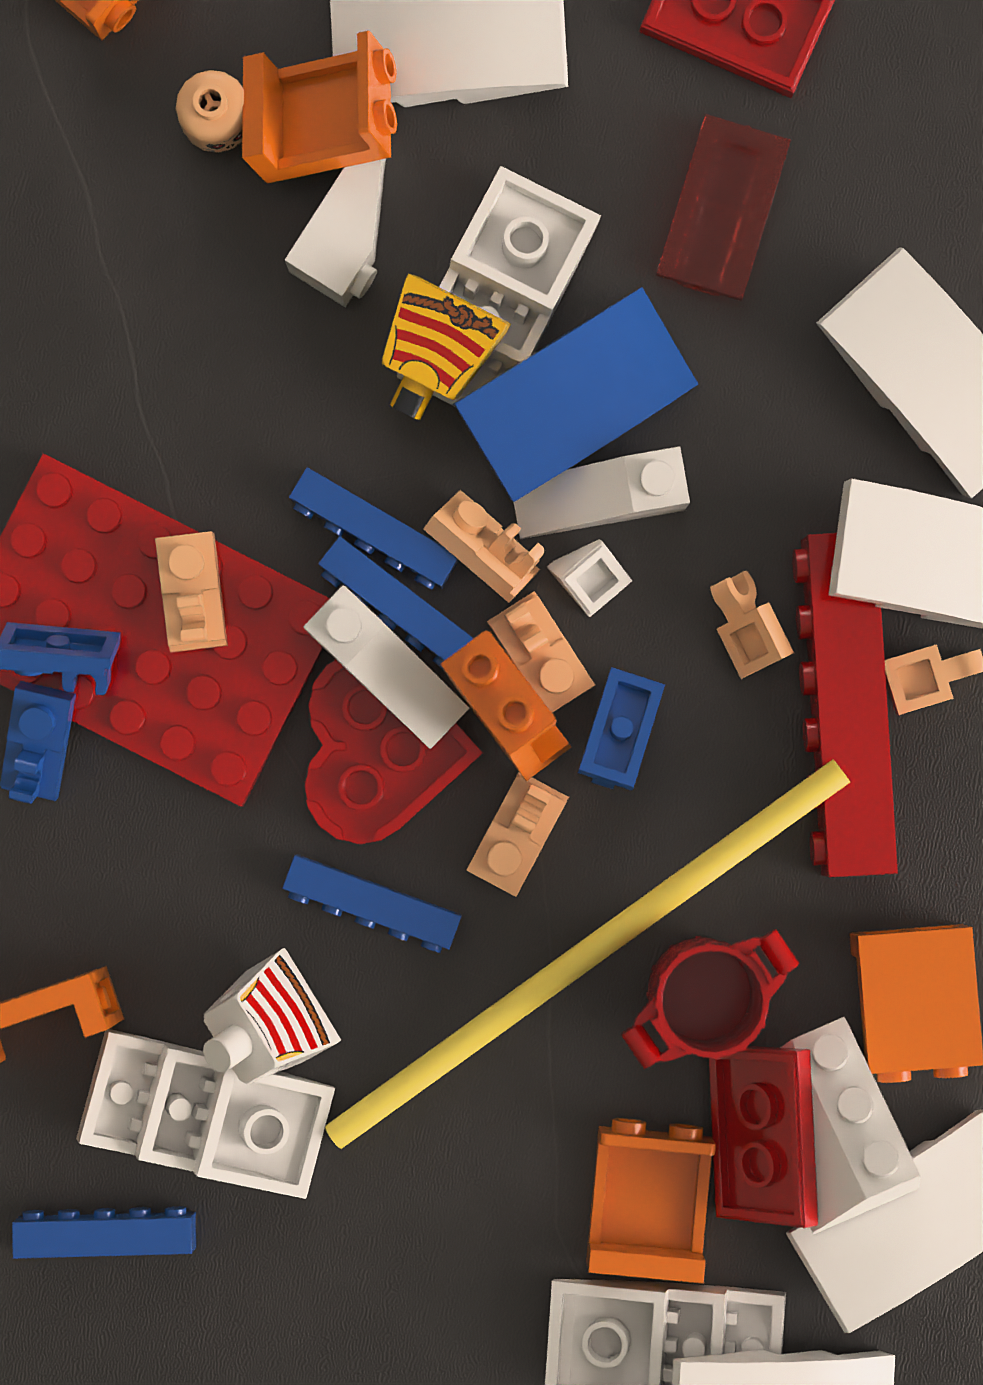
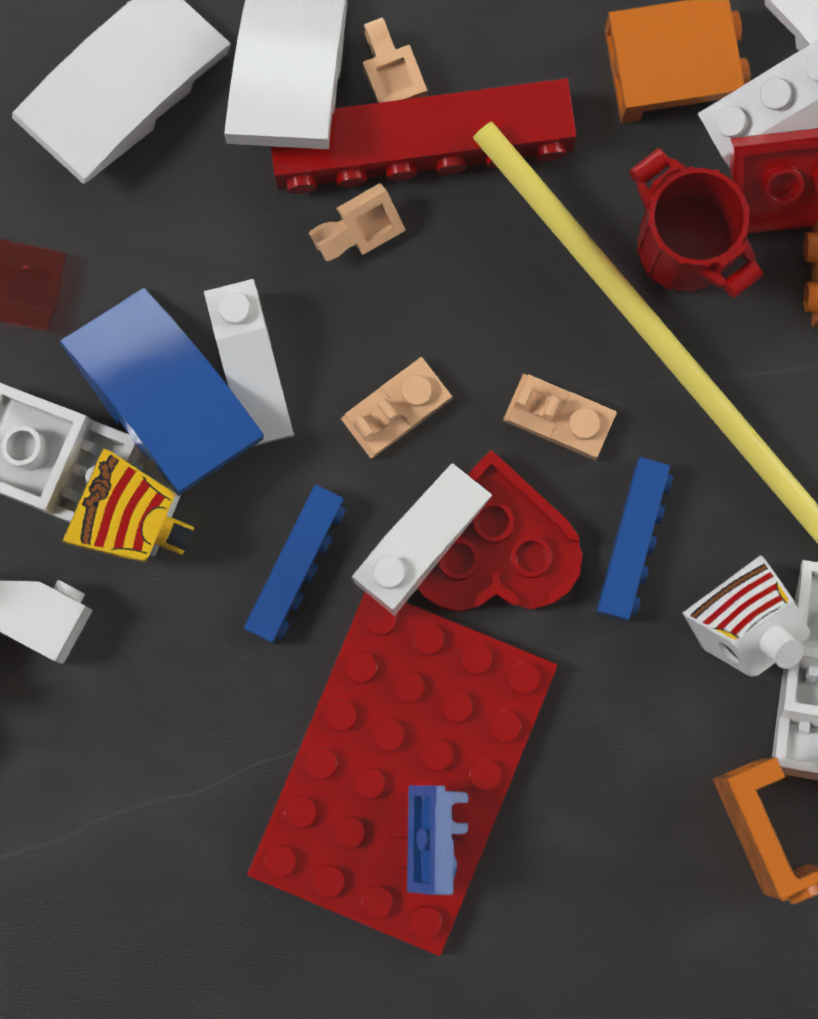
camera: 90 degrees left, 5 degrees down
blue plate [0,681,76,804] -> none
light nougat plate [155,531,228,653] -> none
blue piece [318,536,474,670] -> none
light nougat plate [423,490,544,603] -> none
orange panel [440,631,571,781] -> none
white slope [547,539,632,617] -> none
blue plate [578,667,665,791] -> none

